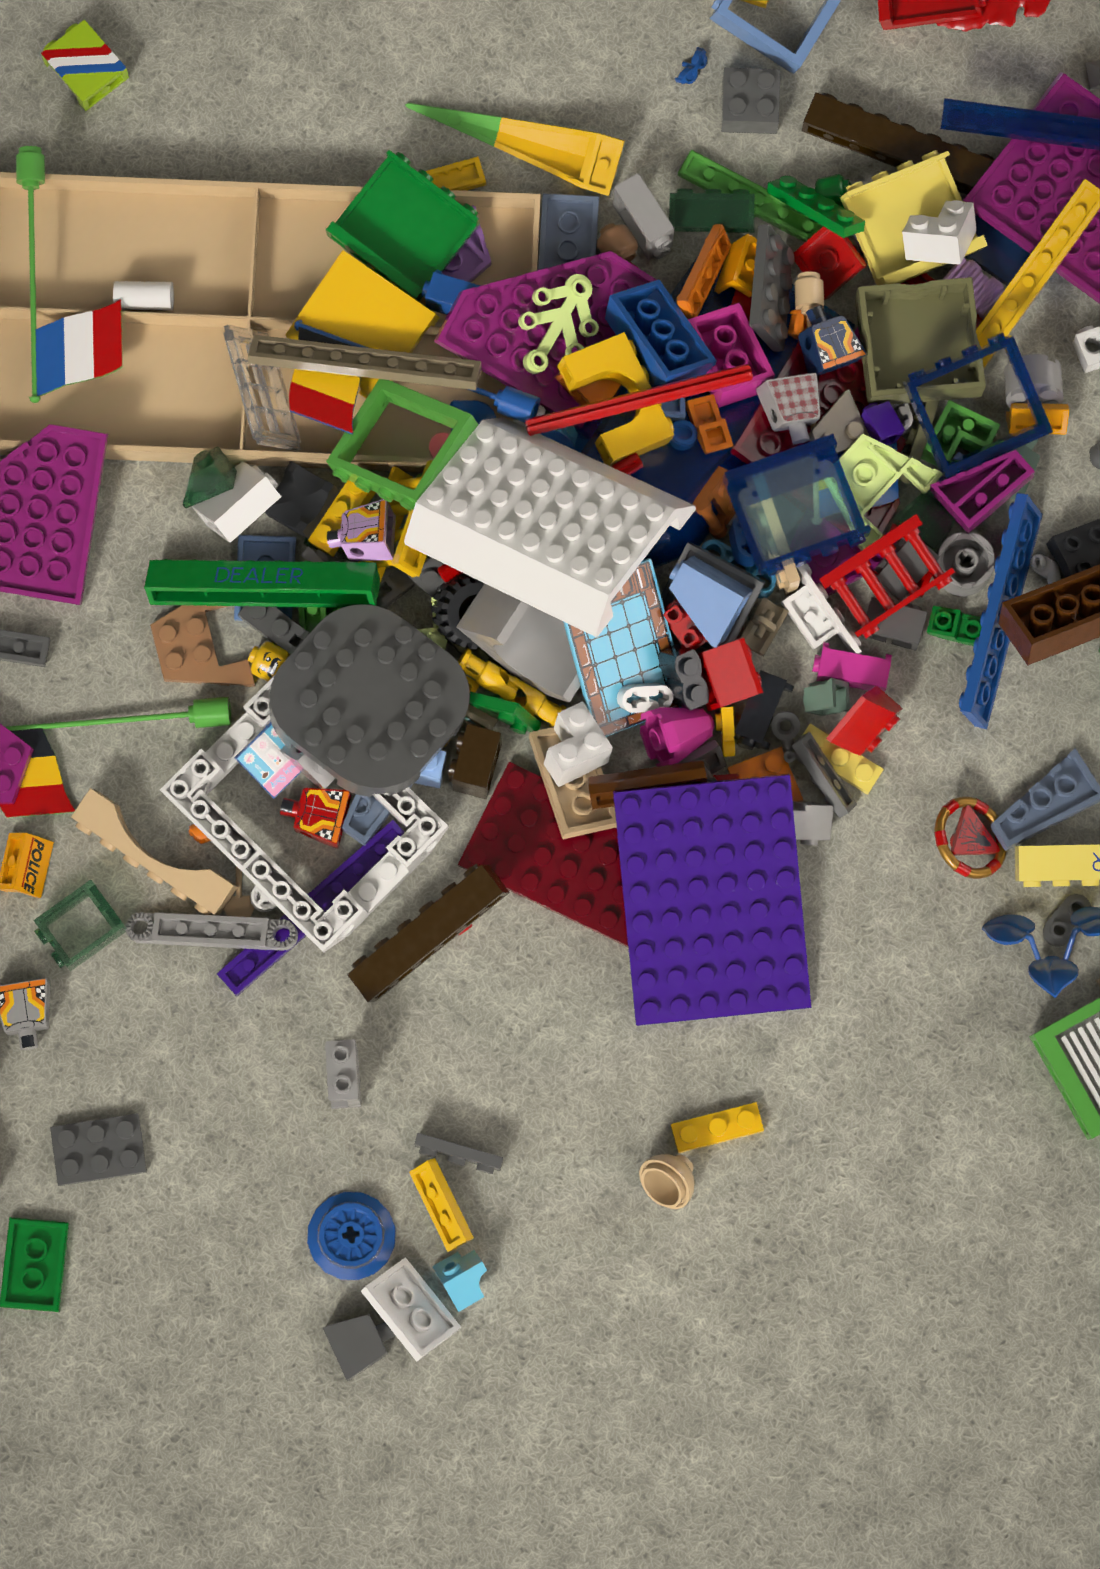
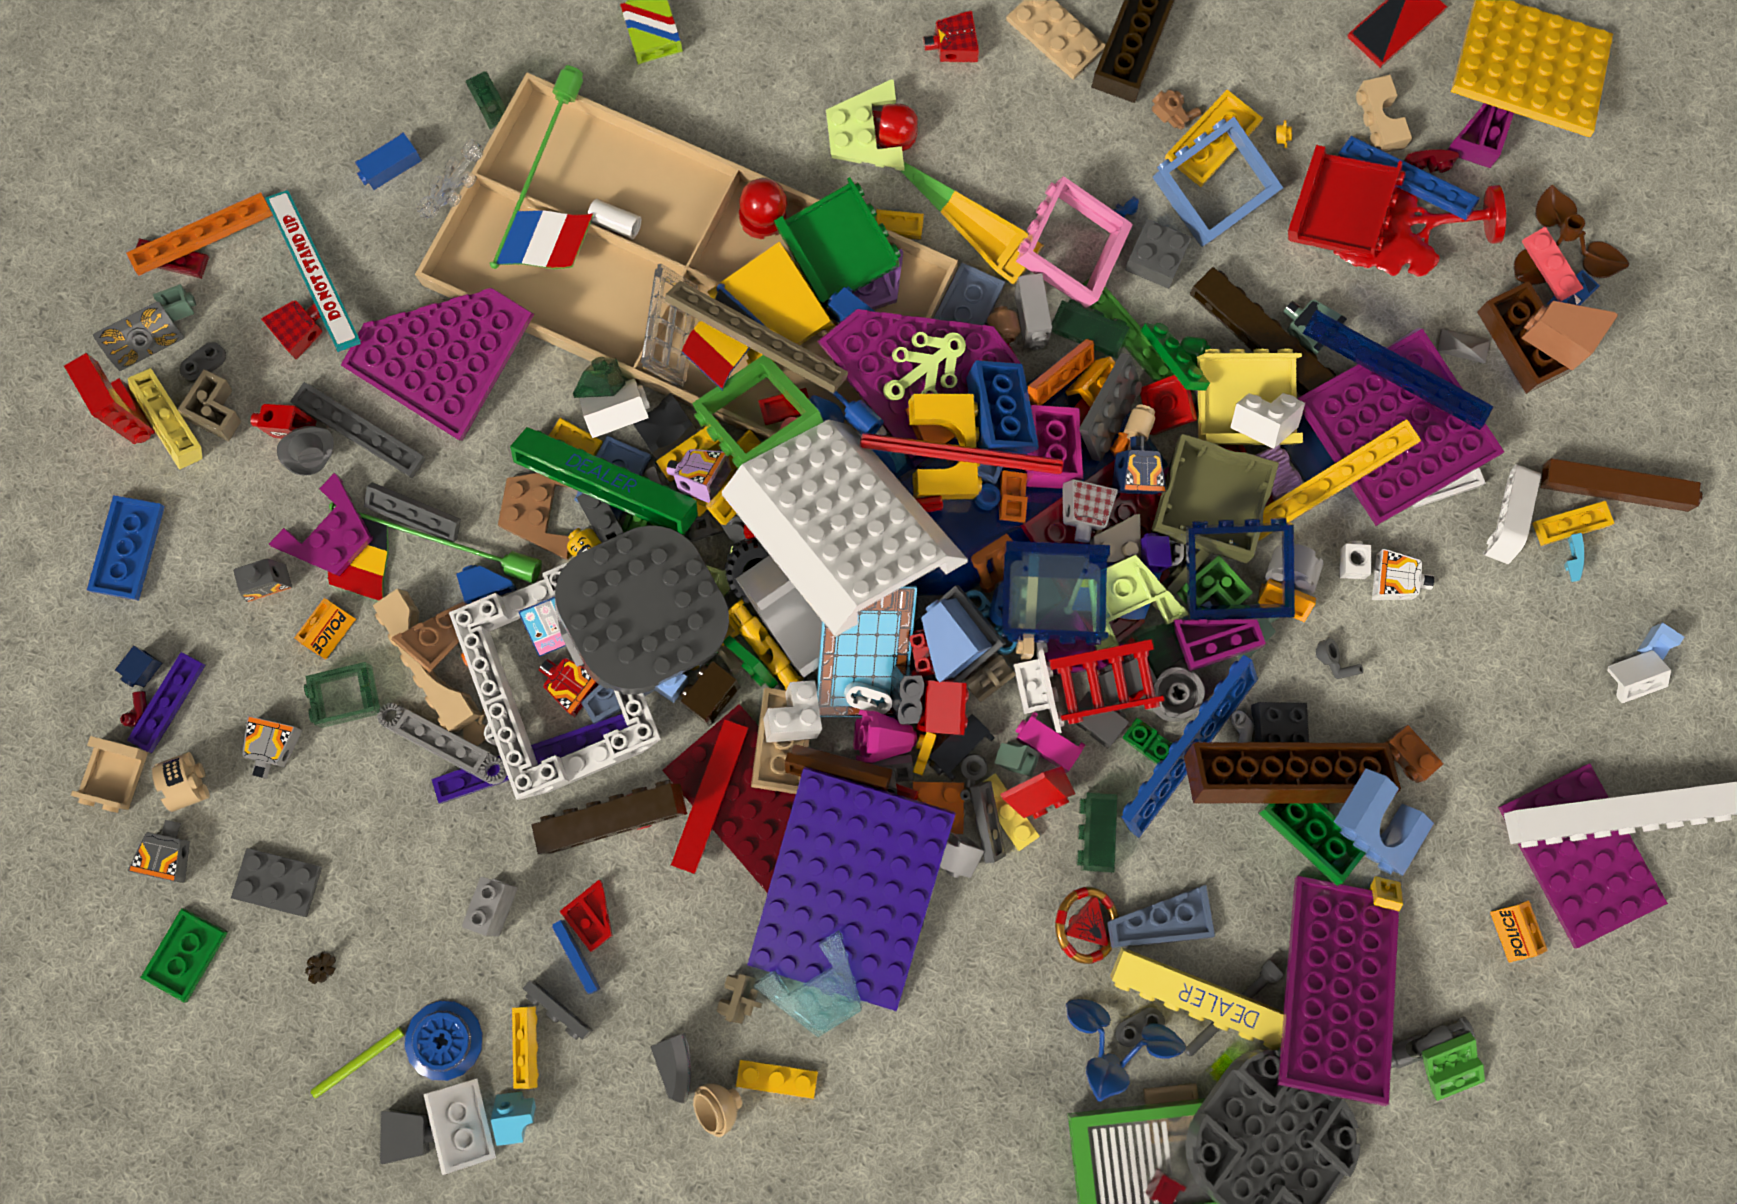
camera: 25 degrees right, 0 degrees up
none -> dark brown plant [305,951,336,984]
none -> lime bar [310,1027,405,1099]
none -> dark grey plate [364,482,461,542]
none -> medium nougat wing [391,602,467,673]
none -> blue slope [456,565,517,604]
none -> yellow plate [549,417,603,456]
none -> blue tile [552,920,601,994]
none -> red wing [559,880,613,952]
none -> dark grey slope [650,1033,691,1104]
none -> red tile [671,719,749,874]
none -> dark tan hips [716,974,763,1024]
none -> red tile [739,177,788,239]
none -> clear light blue wing [754,930,862,1037]
none -> red tile [758,388,809,426]
none -> yellowish green wing [826,79,904,171]
none -> red piece [872,103,918,152]
none -> bright pink window [1016,176,1133,308]
none -> clear green brick [1076,792,1118,874]
none -> sand green torso [1283,300,1347,355]

